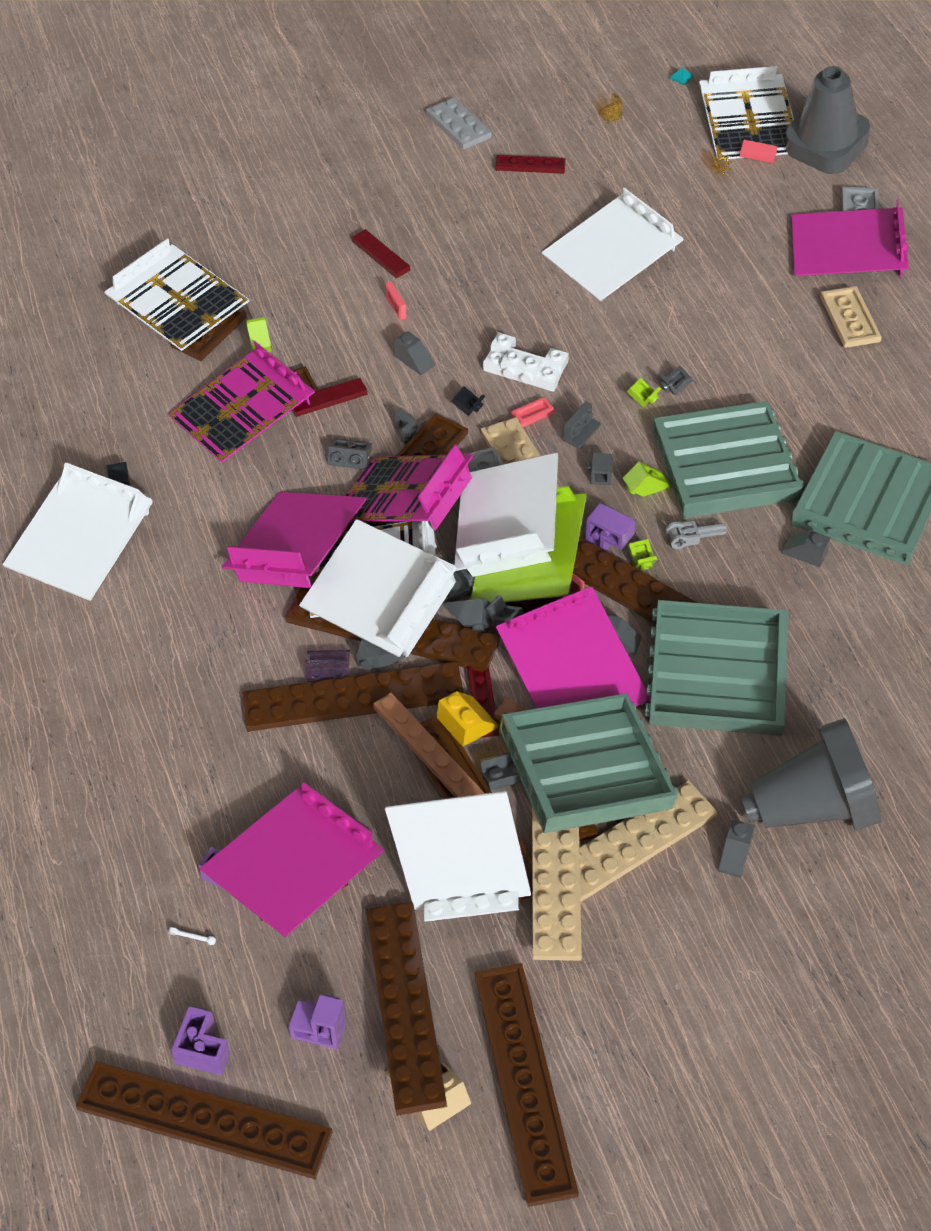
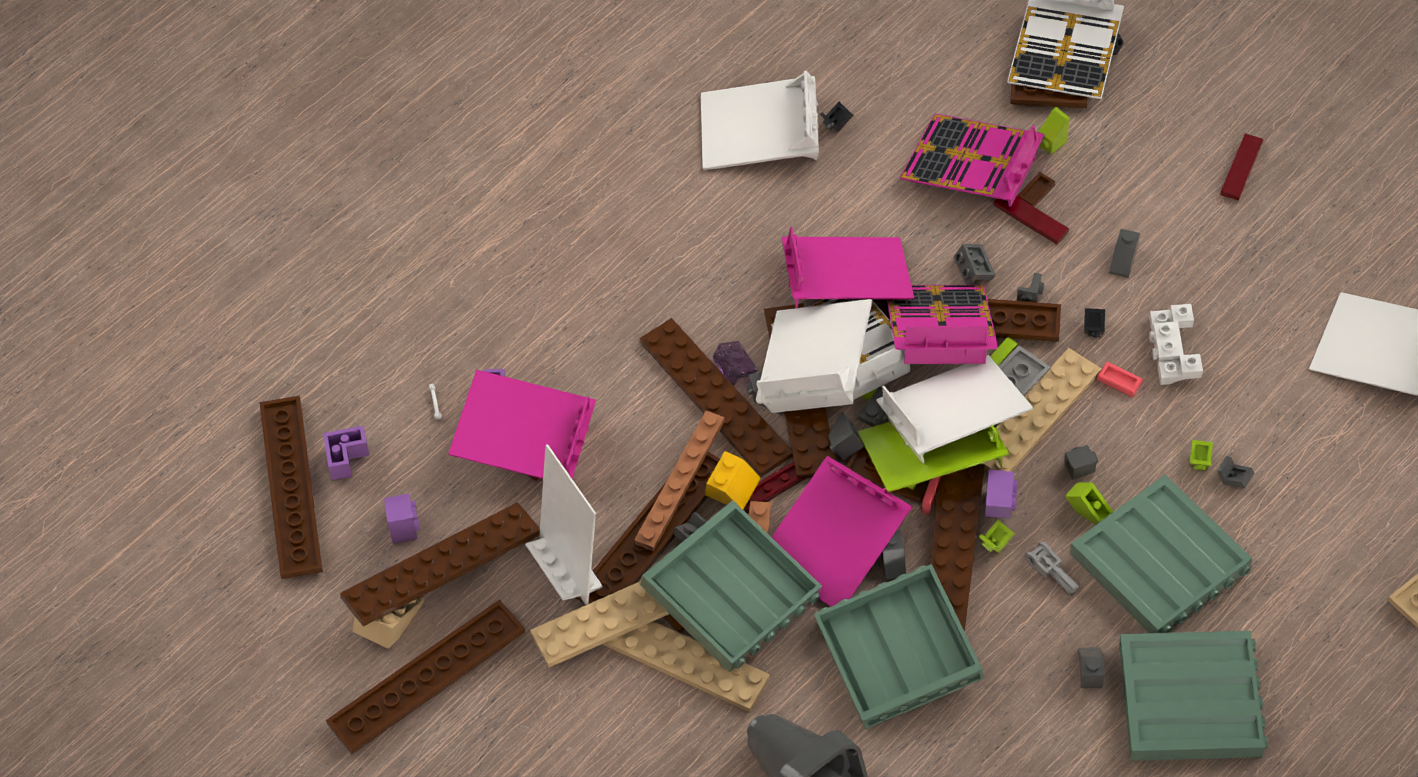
camera: 65 degrees right, 5 degrees up
coral tile [385,281,407,320] -> none
dark grey bracket [486,596,524,625] -> none
dark grey bracket [563,401,601,449] -> none
dark grey slope [718,819,755,878] -> none

